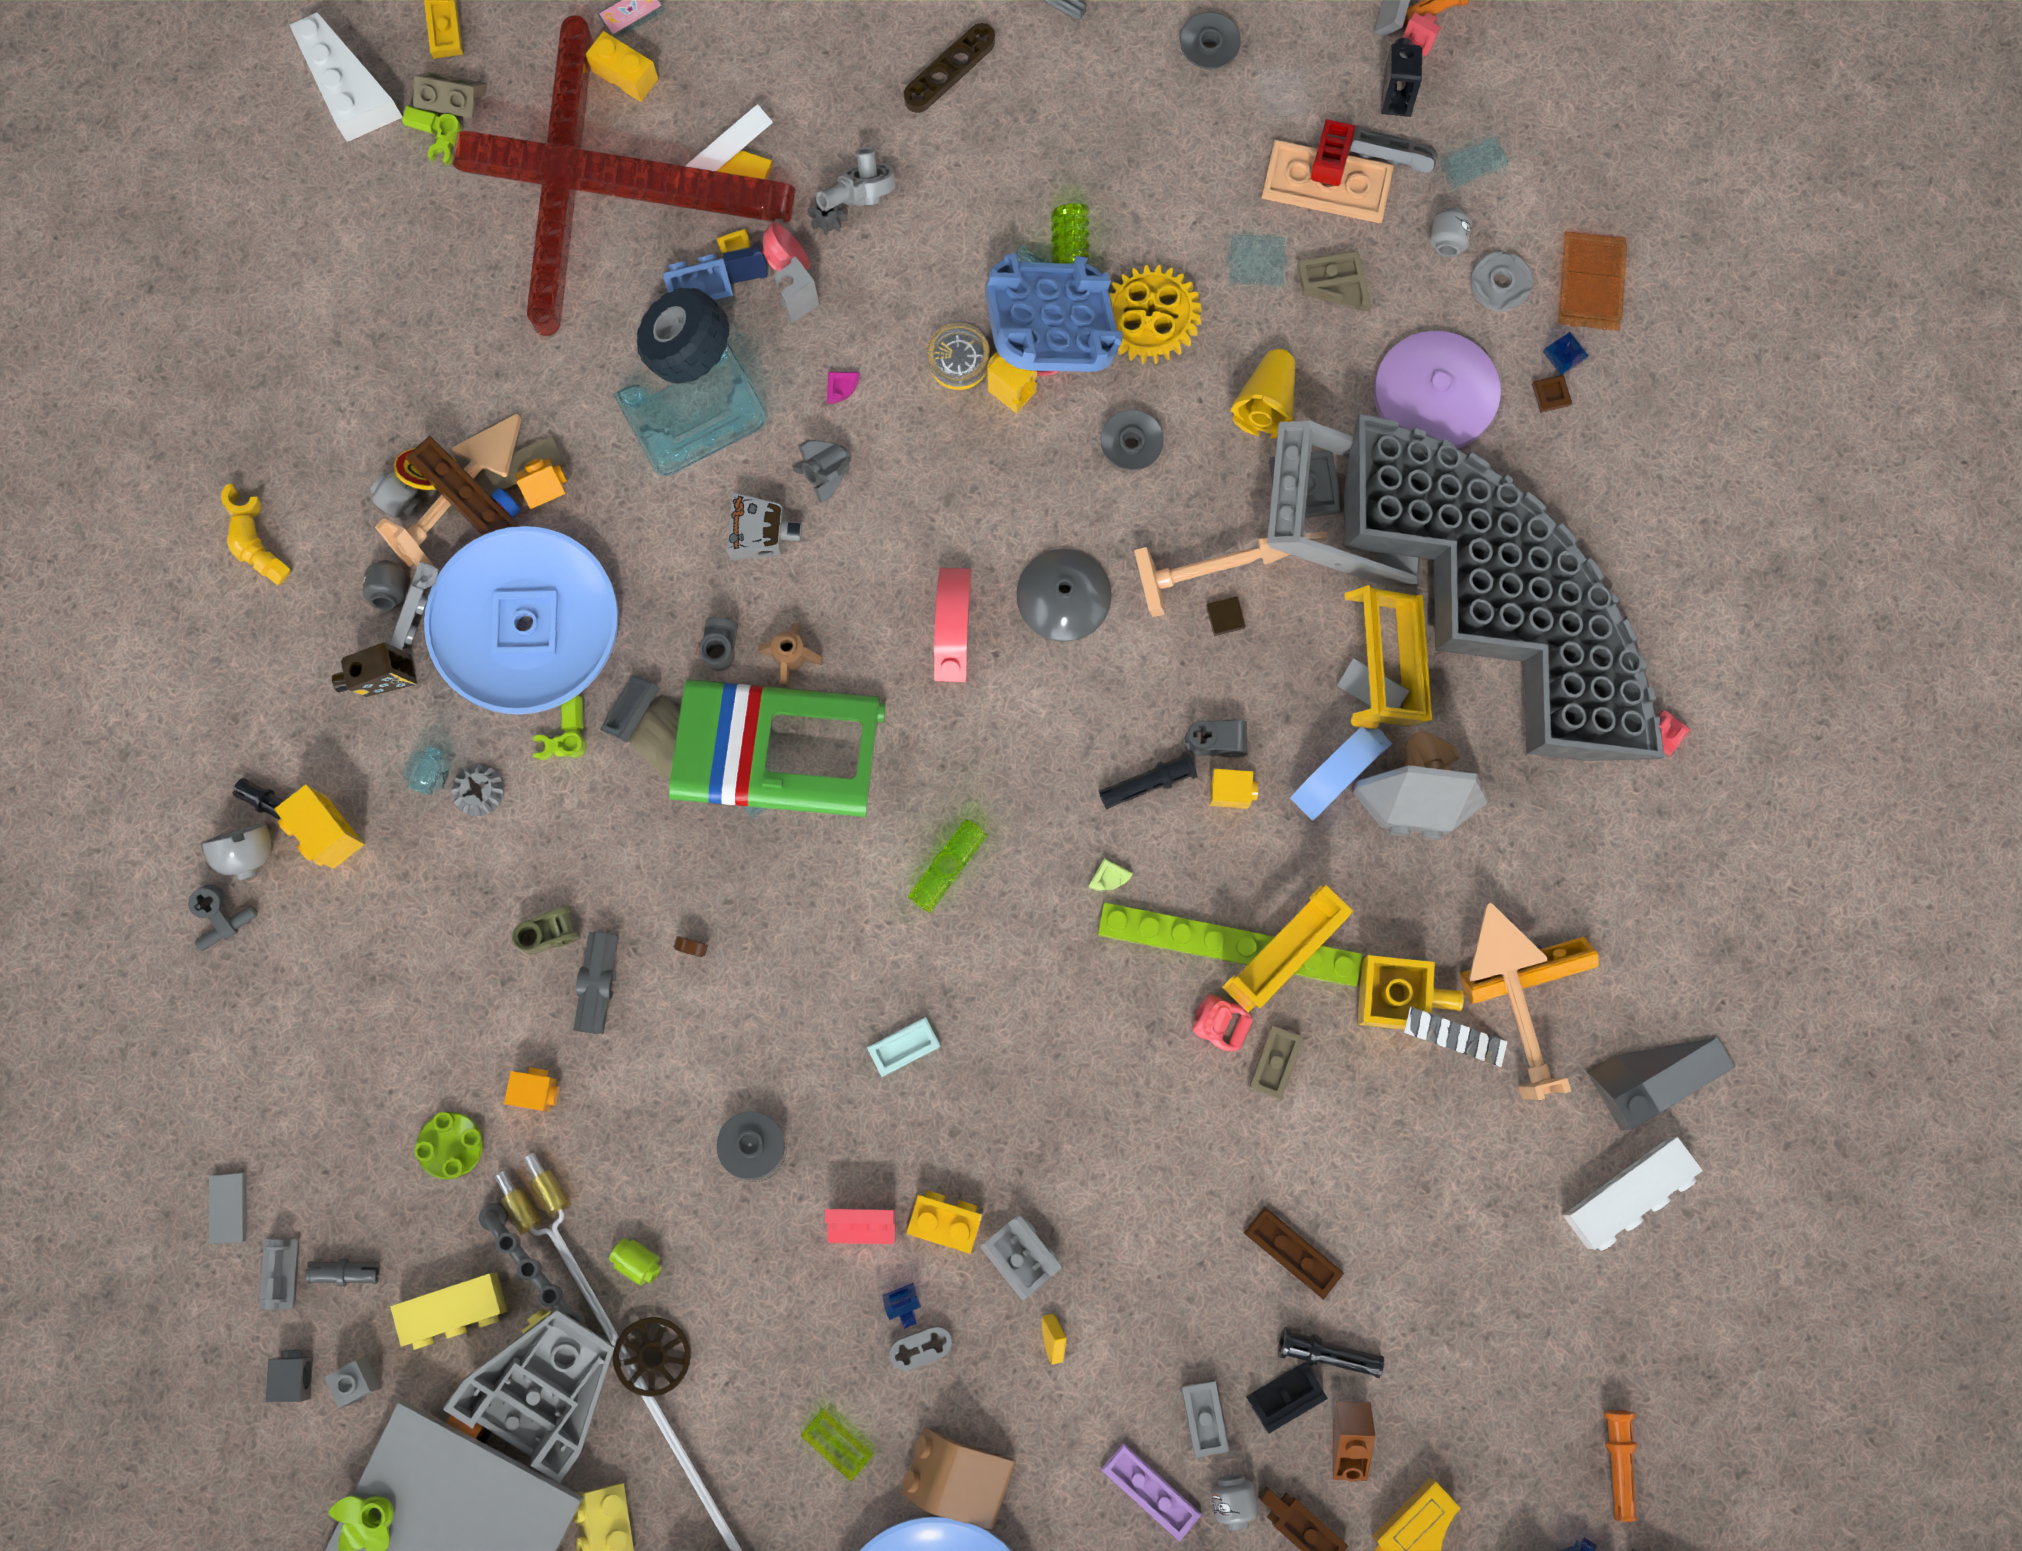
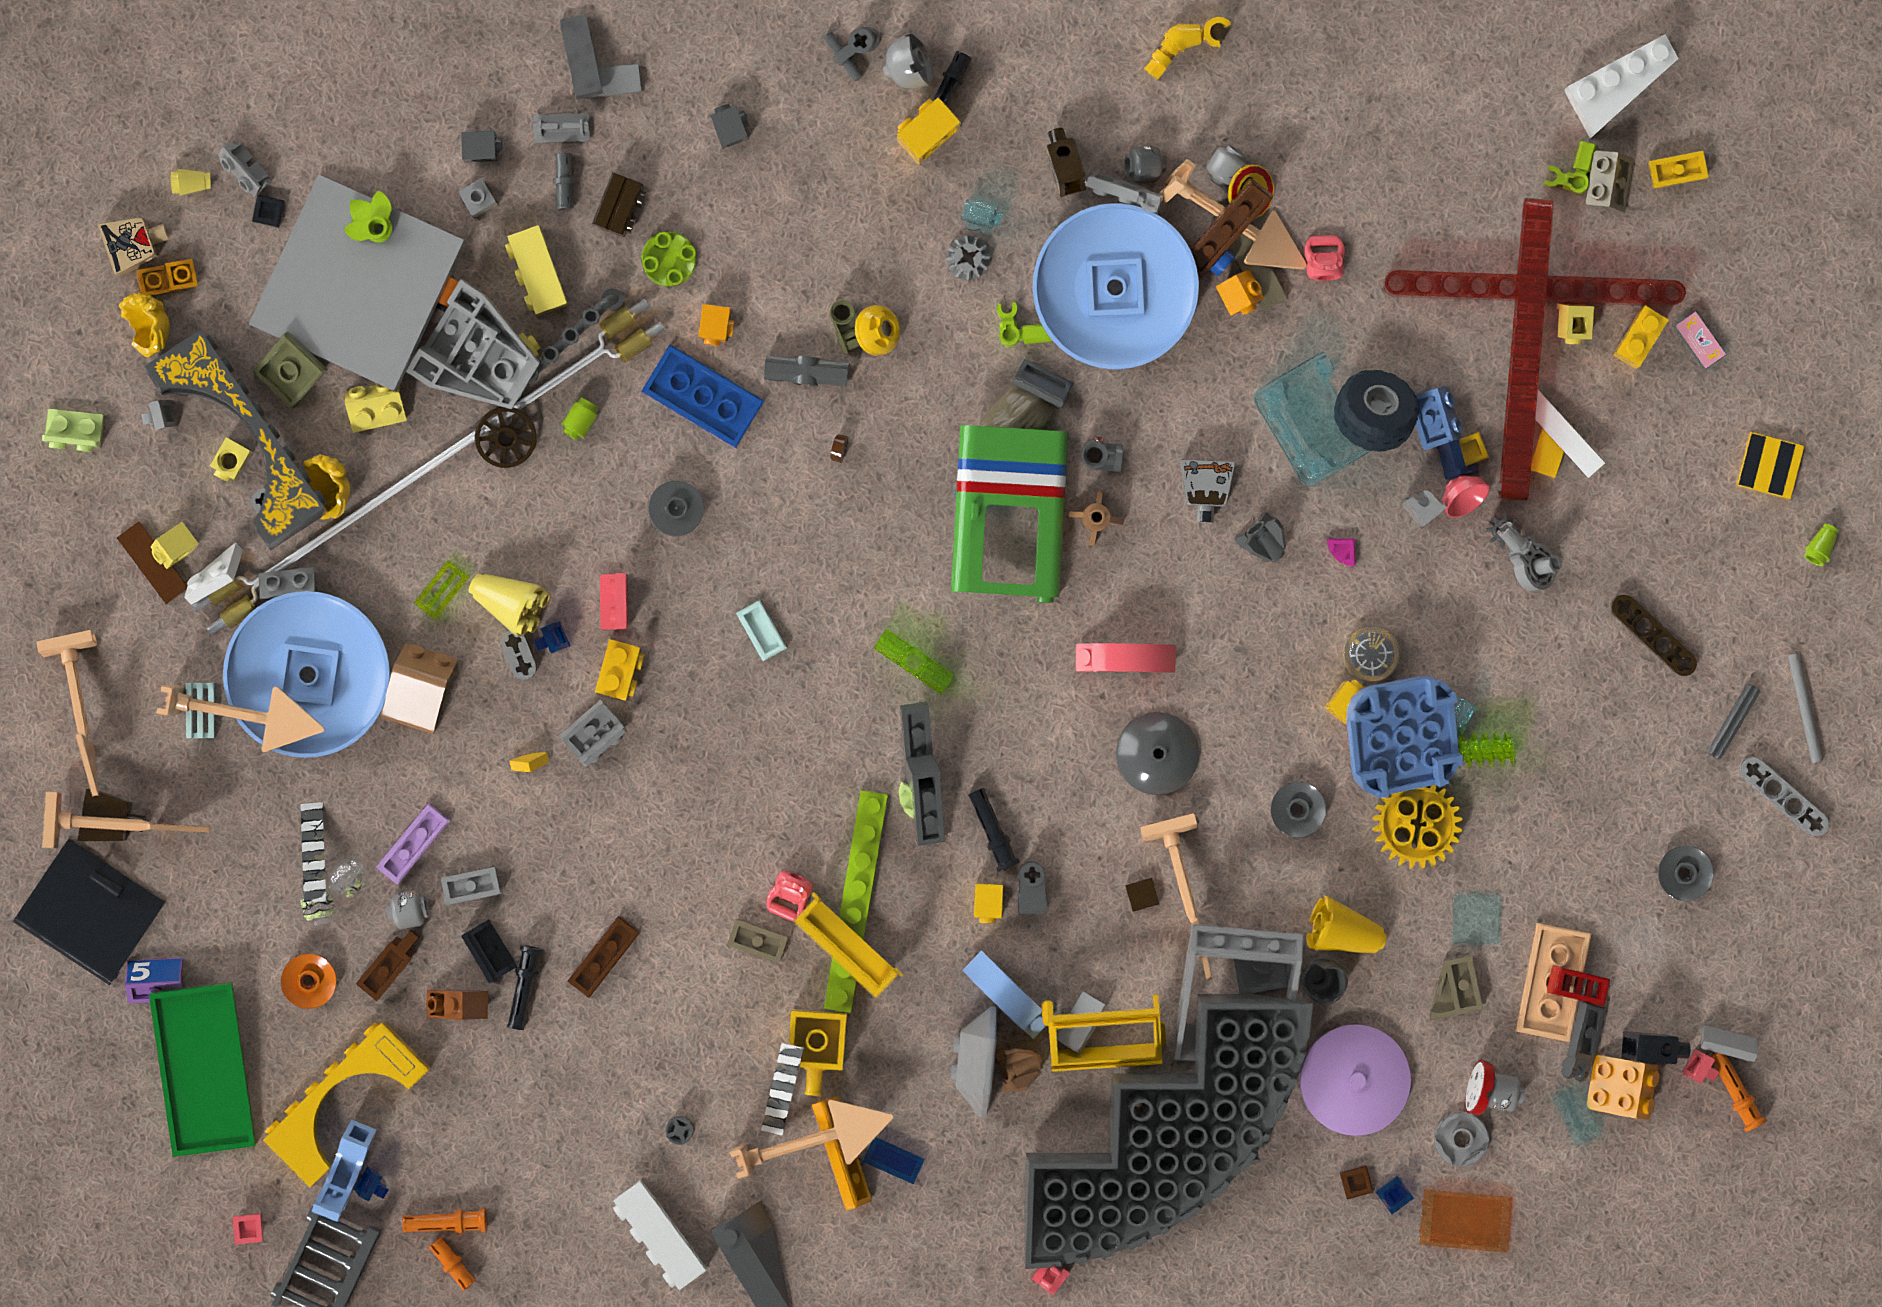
camera: 80 degrees right, 10 degrees up
none -> orange pin [429,1237,477,1291]
none -> light yellow cone [469,573,550,637]
none -> flat silver tile [559,14,604,99]
none -> dark brown brick [592,172,647,238]
none -> blue tile [641,344,764,448]
none -> dark grey wheel [665,1116,694,1145]
none -> dark grey brick [710,104,749,149]
none -> yellow piece [855,305,900,356]
none -> clear blue tile [863,1137,925,1184]
none -> dark grey bracket [900,701,945,846]
none -> dark grey hair [1301,959,1348,1005]
none -> coral piece [1304,235,1345,281]
none -> tile [1465,1060,1495,1116]
none -> light yellow brick [1557,304,1594,344]
none -> light orange bracket [1587,1055,1659,1119]

